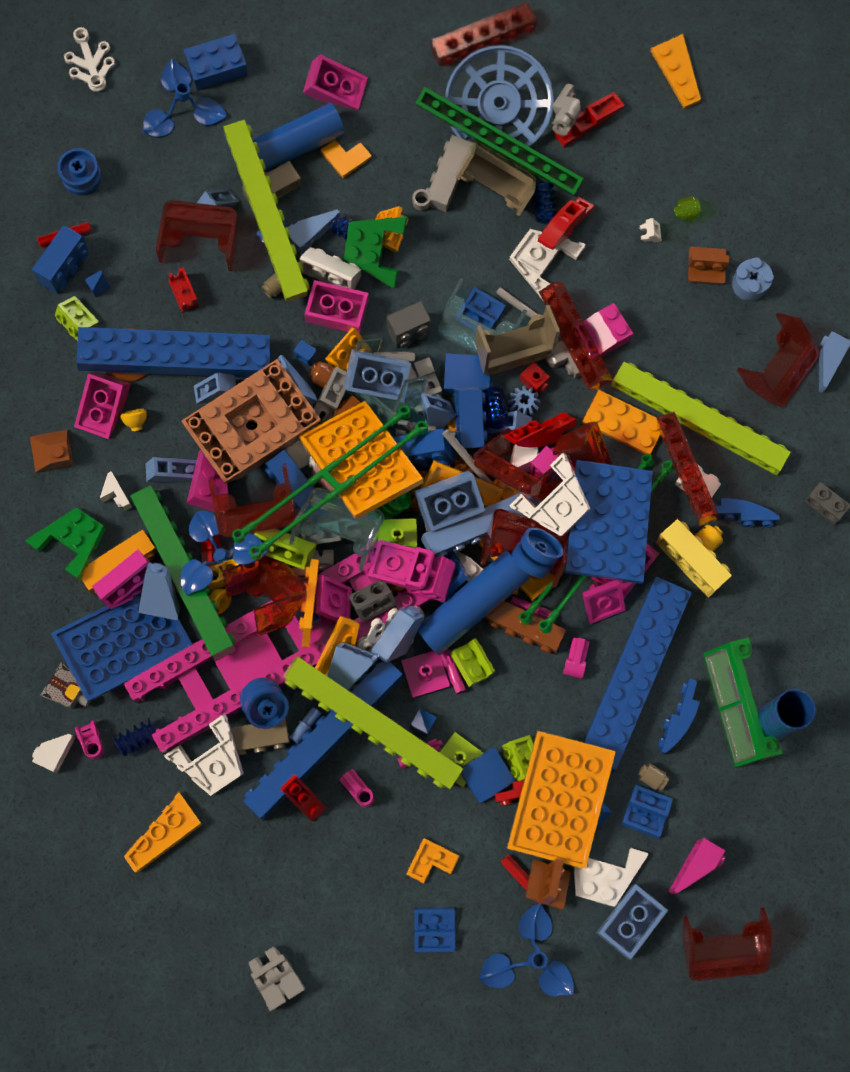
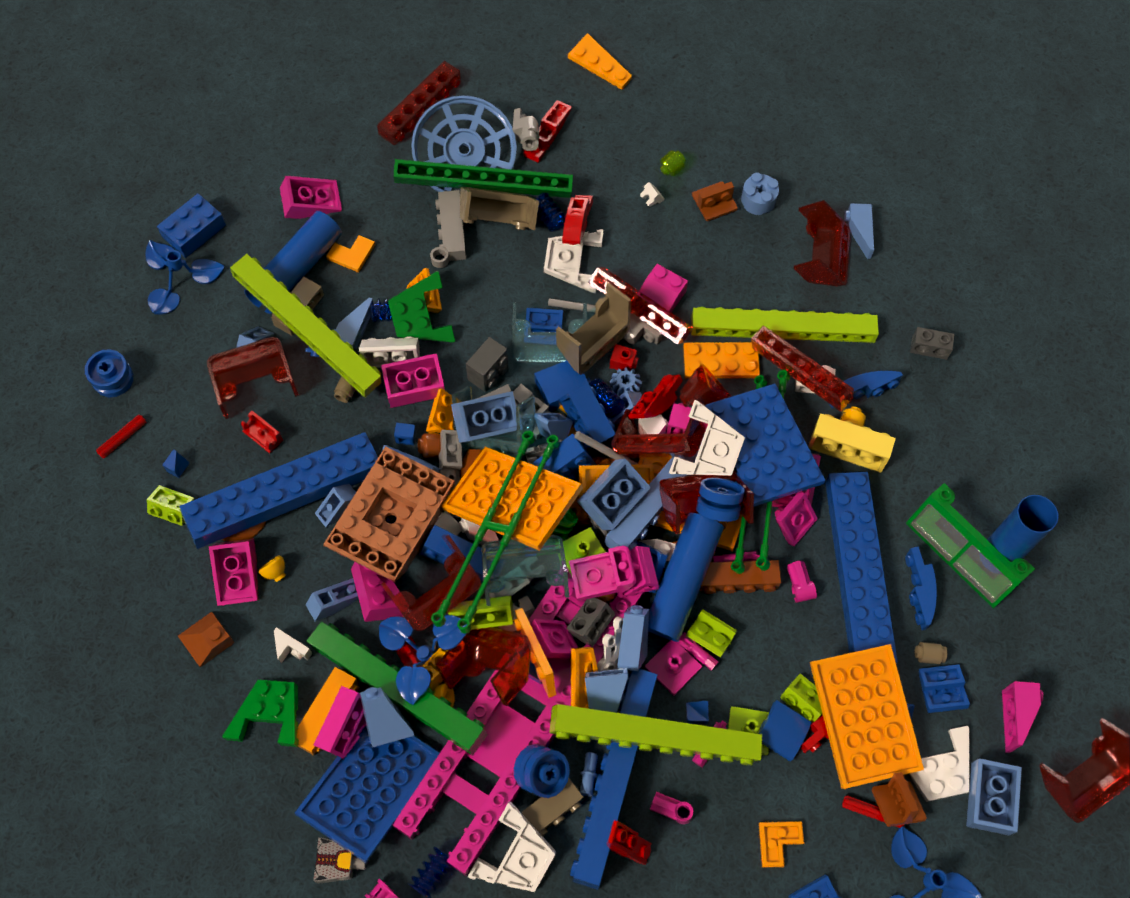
camera: 25 degrees left, 10 degrees down
blue brick [32,225,89,294] -> none
white plant [64,27,115,92] -> none

